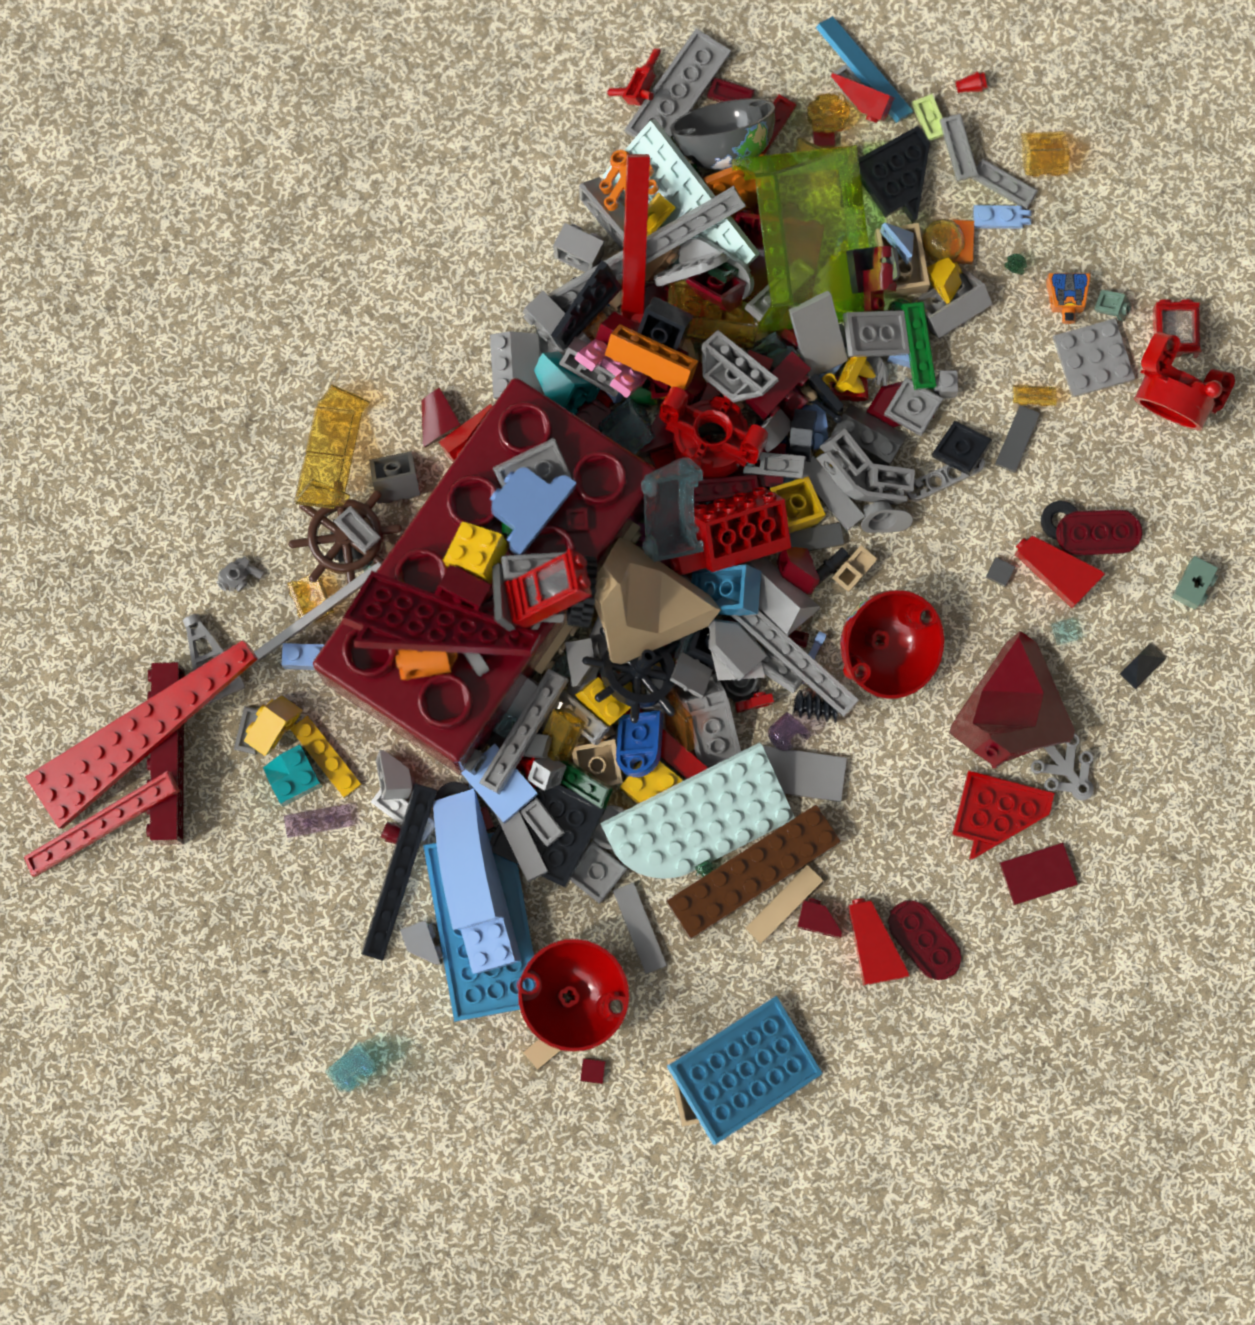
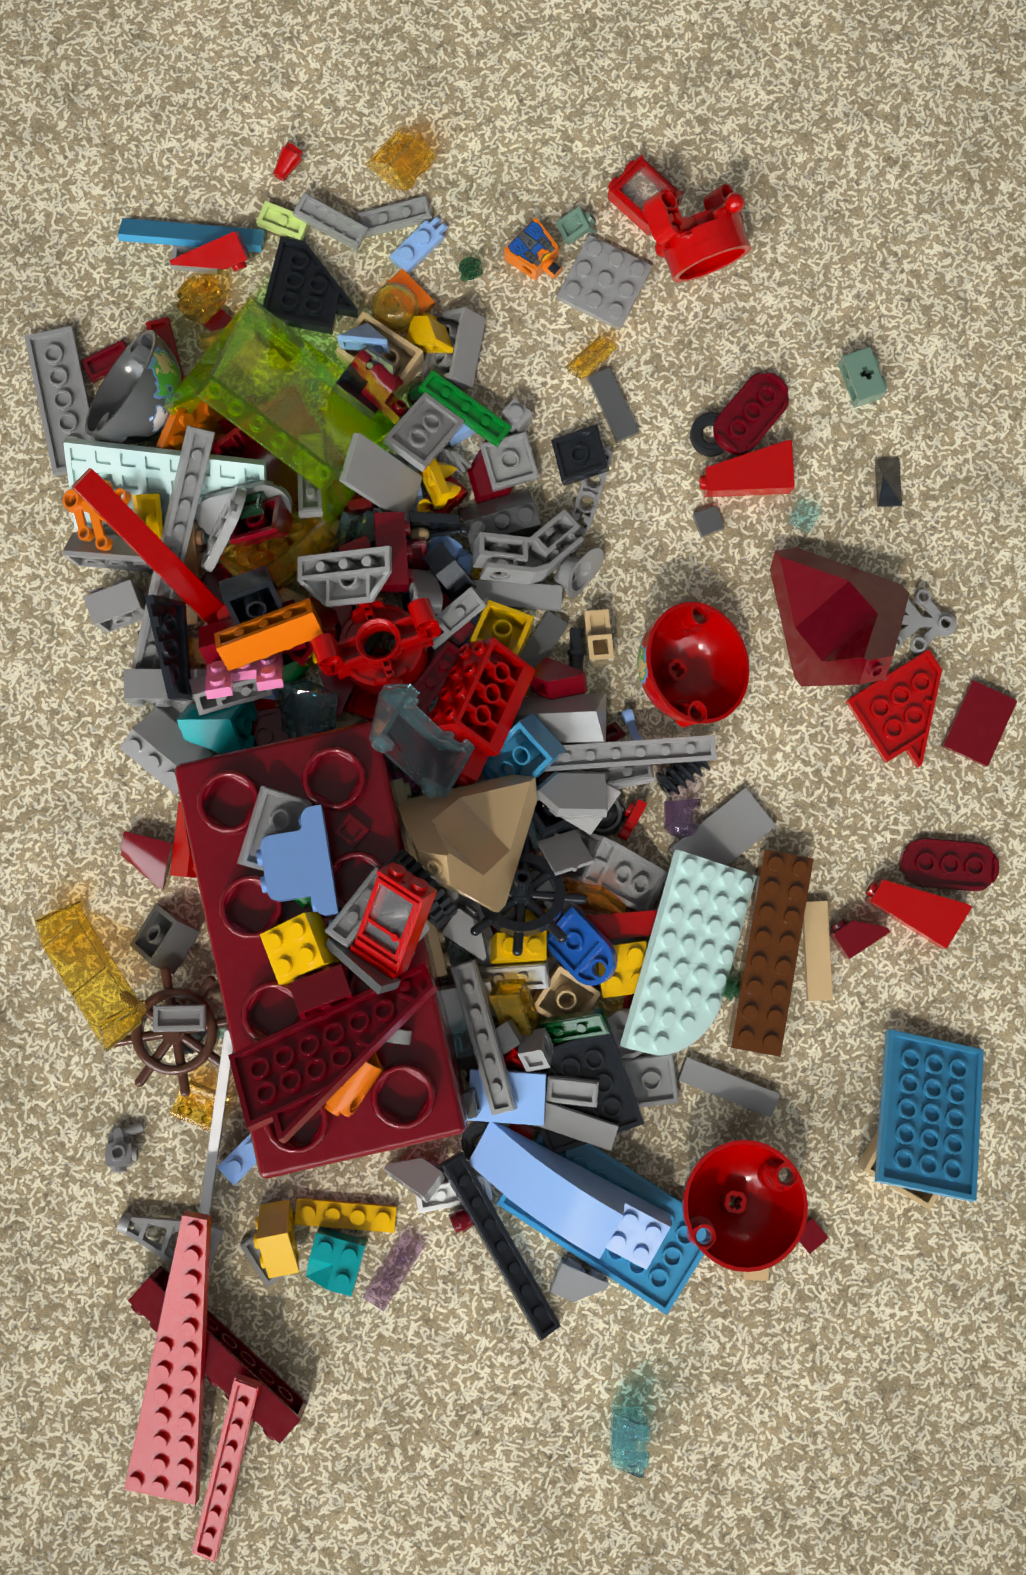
camera: 50 degrees left, 5 degrees up
red piece [607,48,661,106] -> none

